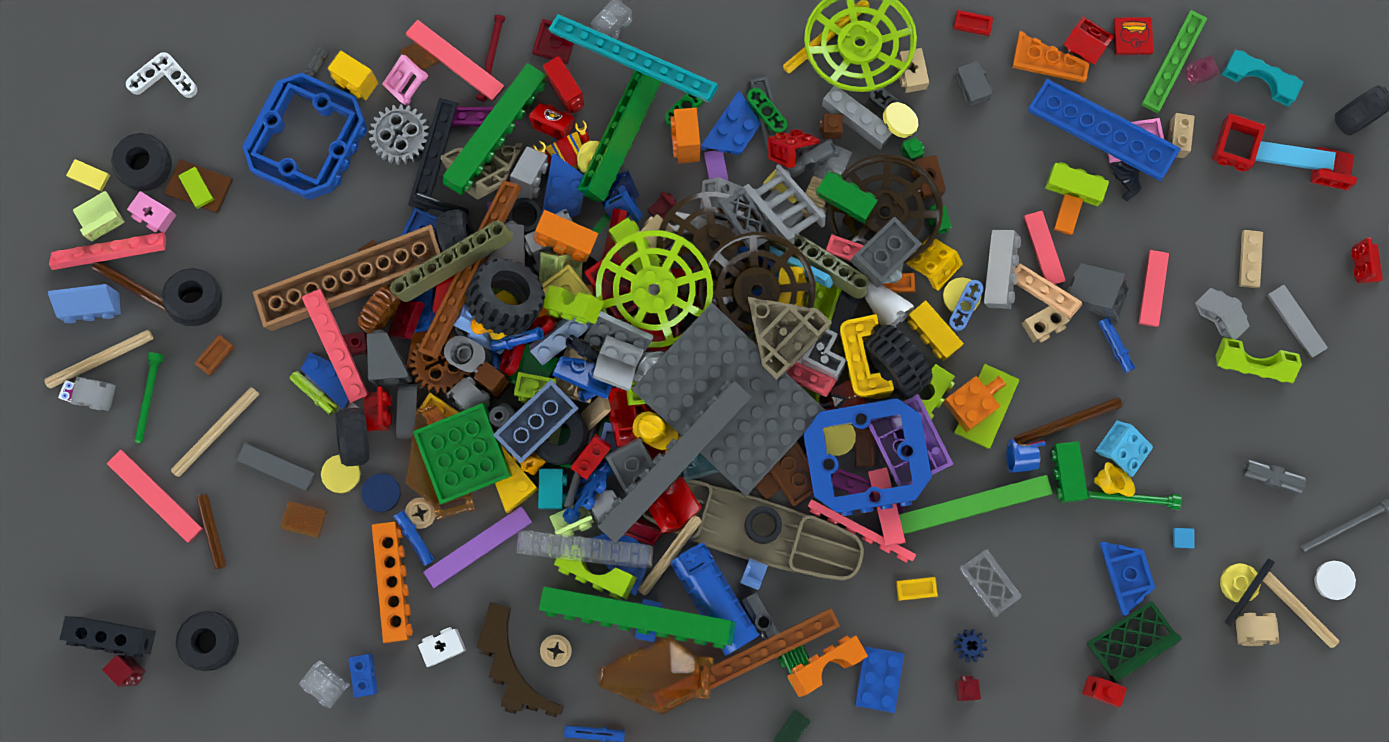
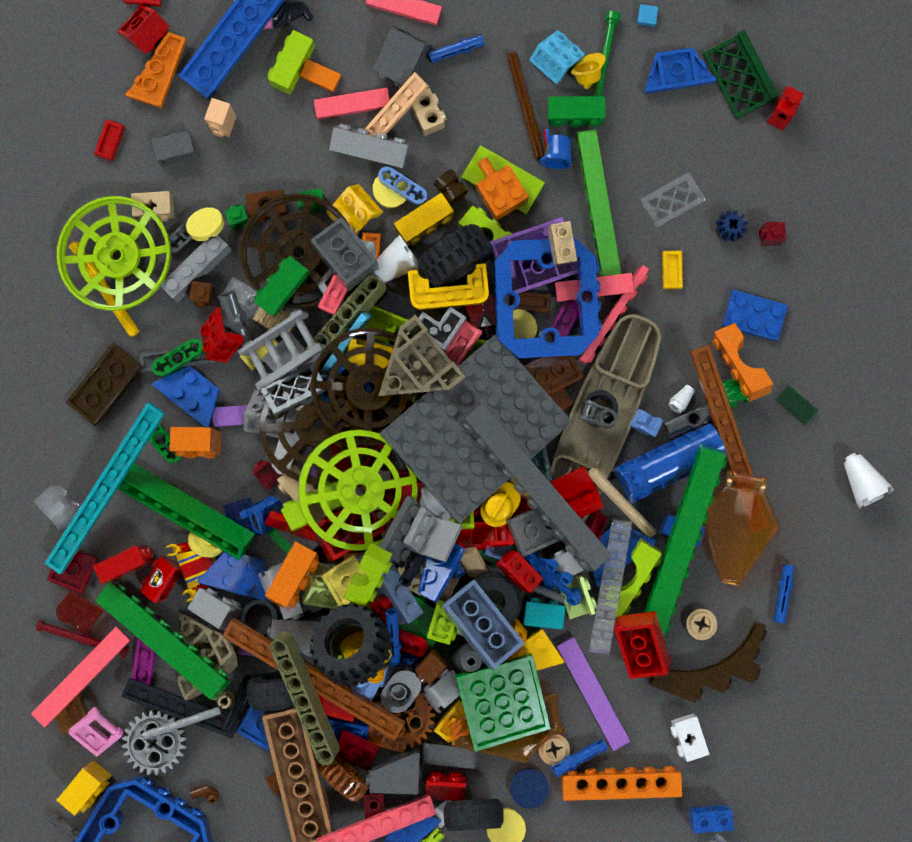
camera: 90 degrees left, 5 degrees up
none -> clear red bracket [55,590,103,635]
none -> dark brown tile [65,343,144,426]
none -> light grey bar [142,706,221,740]
none -> reddish brown arm [190,785,219,804]
none -> light nougat brick [204,98,236,137]
none -> tan pin [218,691,235,708]
none -> dark brown wheel [434,169,469,206]
none -> tan brick [547,221,577,266]
none -> dark grey piece [578,400,618,429]
none -> red brick [614,611,671,679]
none -> white cone [668,385,695,414]

